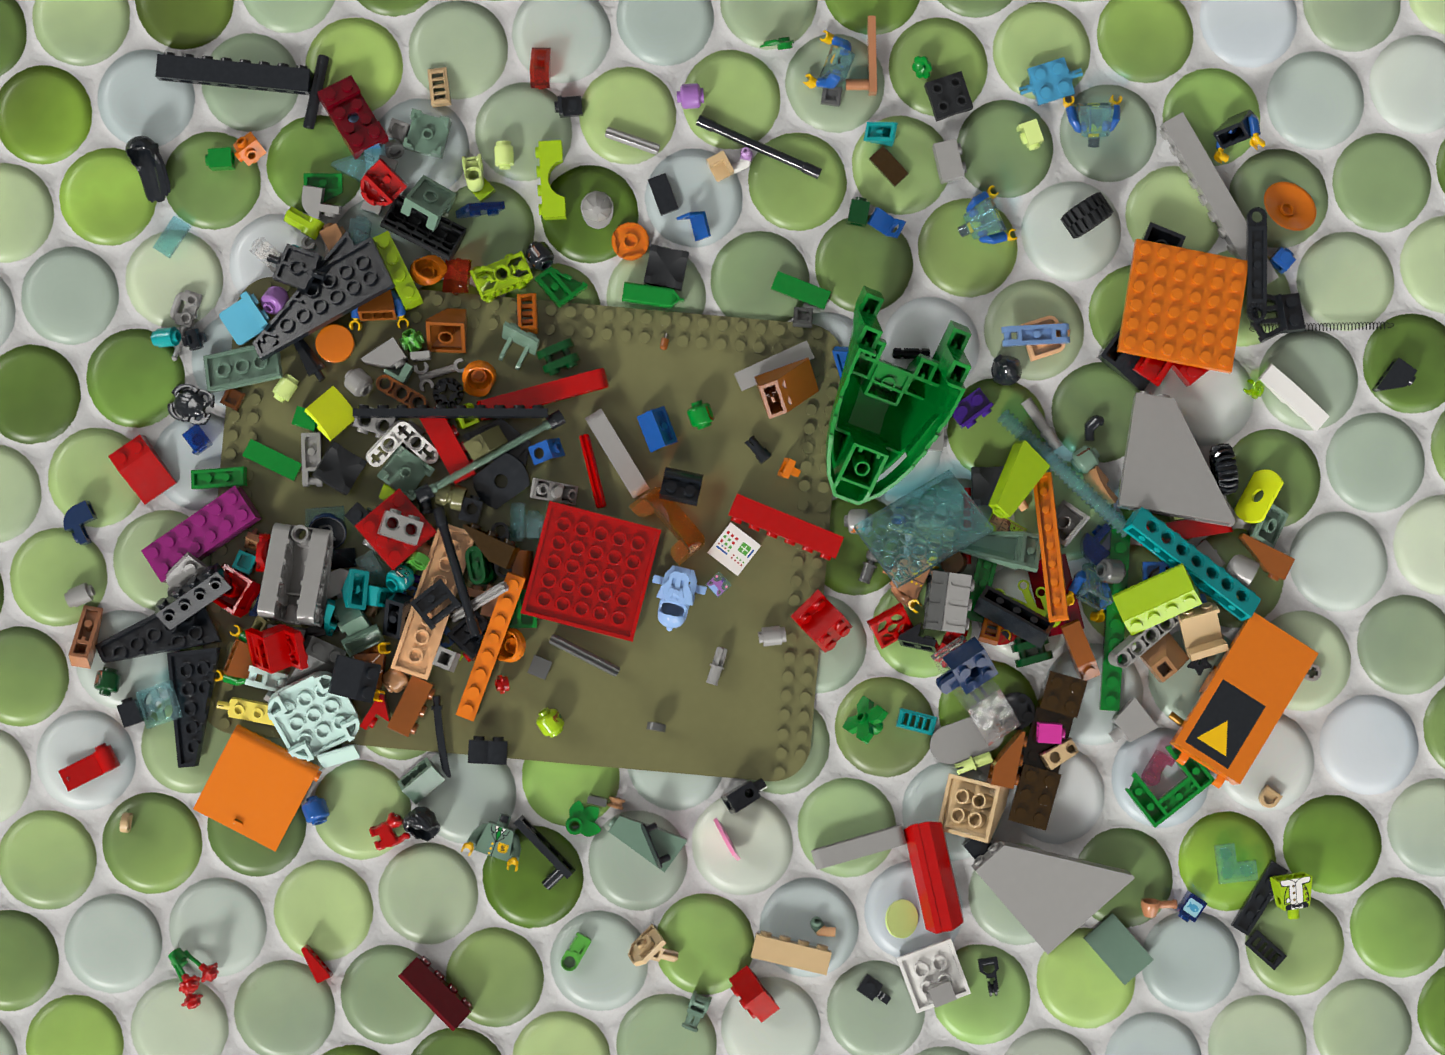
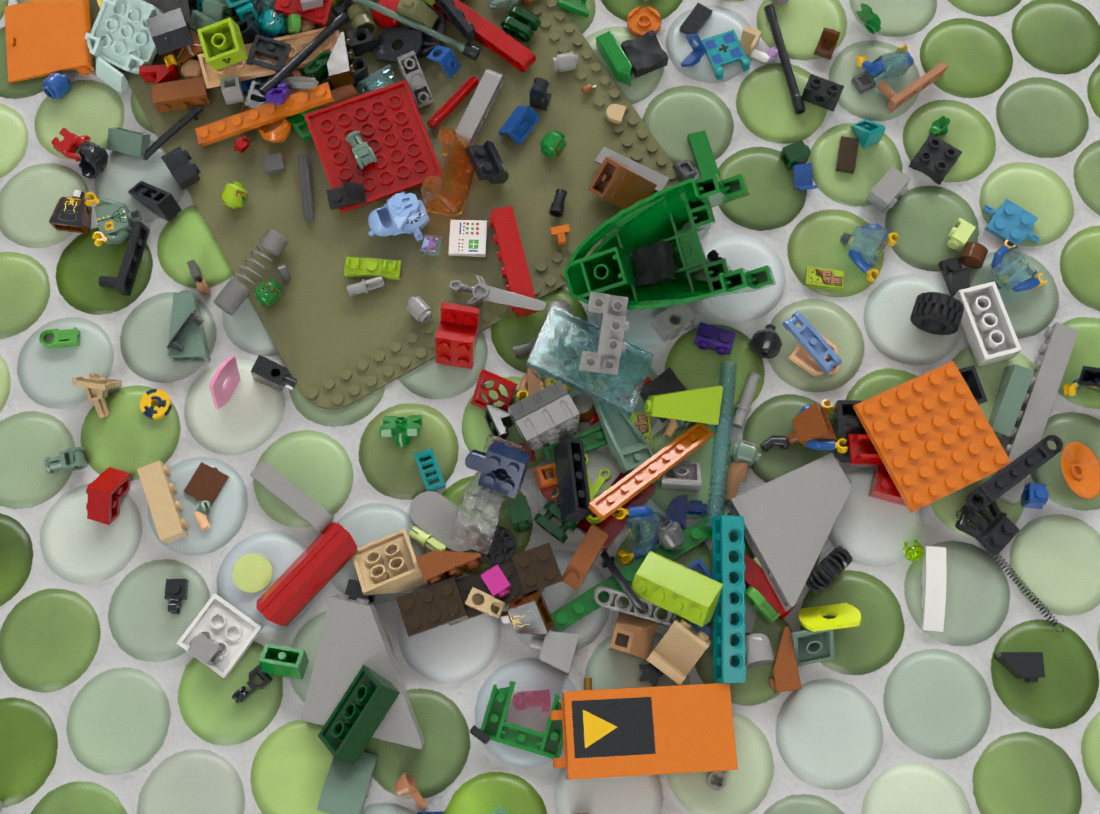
camera: 60 degrees right, 15 degrees down
green plate [566,801,601,837] -> none
none -> torso [49,190,92,234]
none -> black slope [128,181,182,221]
none -> yellow piece [140,389,172,420]
none -> reddish brown piece [183,462,229,506]
none -> lime brick [197,17,248,71]
none -> light grey piece [213,229,288,316]
none -> green head [254,279,283,306]
none -> green brick [259,643,309,680]
none -> dark purple plate [265,83,291,105]
none -> dark green slope [318,665,400,765]
none -> black slope [326,182,367,210]
none -> lime plate [344,257,402,280]
none -> sand green connector [345,131,378,170]
none -> light grey sword [449,275,546,311]
none -> black tile [470,725,492,744]
none -> torso [501,590,553,634]
none -> dark green brick [506,496,533,533]
none -> black leg [530,77,552,111]
none -> light grey brick [553,51,579,72]
none -> light grey bracket [579,292,629,375]
none -> black sword [600,551,649,614]
none -> tan tile [606,104,626,125]
none -> black brick [632,240,675,288]
none -> teal flag [701,30,750,80]
none -> bright green piece [745,586,780,623]
none -> dark orange torso [786,399,848,453]
none -> black brick [802,74,844,112]
none -> tile [805,267,844,290]
none -> reddish brown bracket [814,28,840,60]
none -> black slope [938,257,970,297]
none -> white brick [954,281,1022,367]
none -> reddish brown piece [959,242,988,269]
none -> sand green slope [989,364,1035,439]

